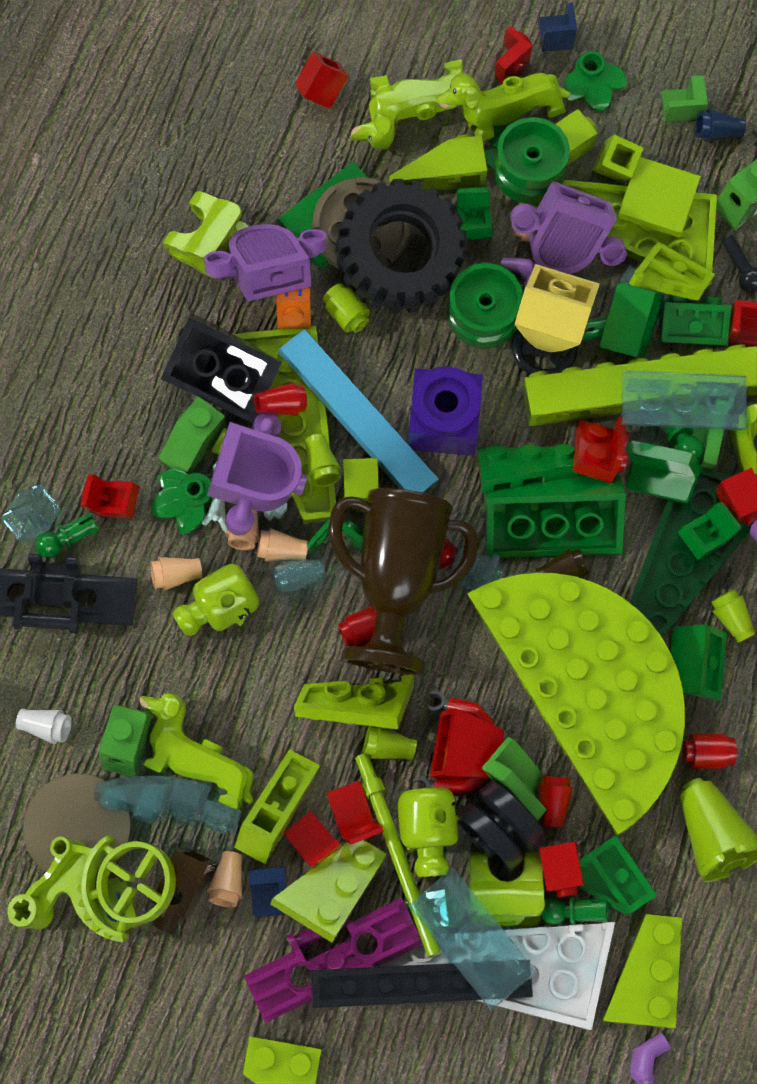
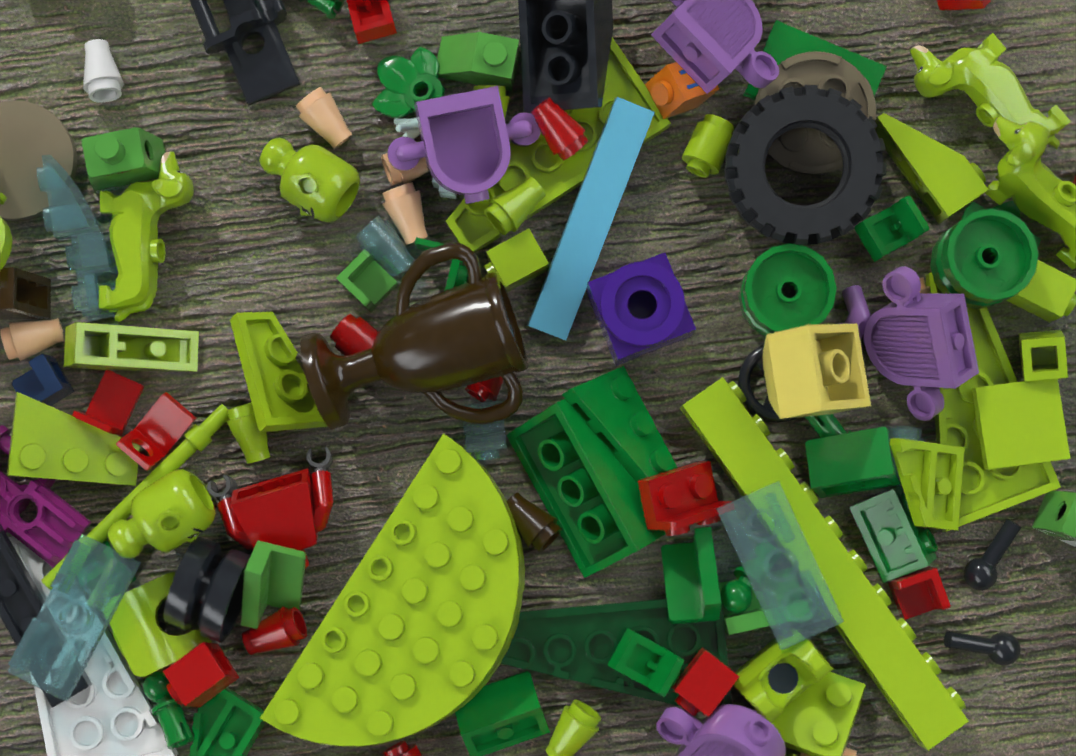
camera: 70 degrees right, 10 degrees up
none -> bright green panel [336,249,399,313]

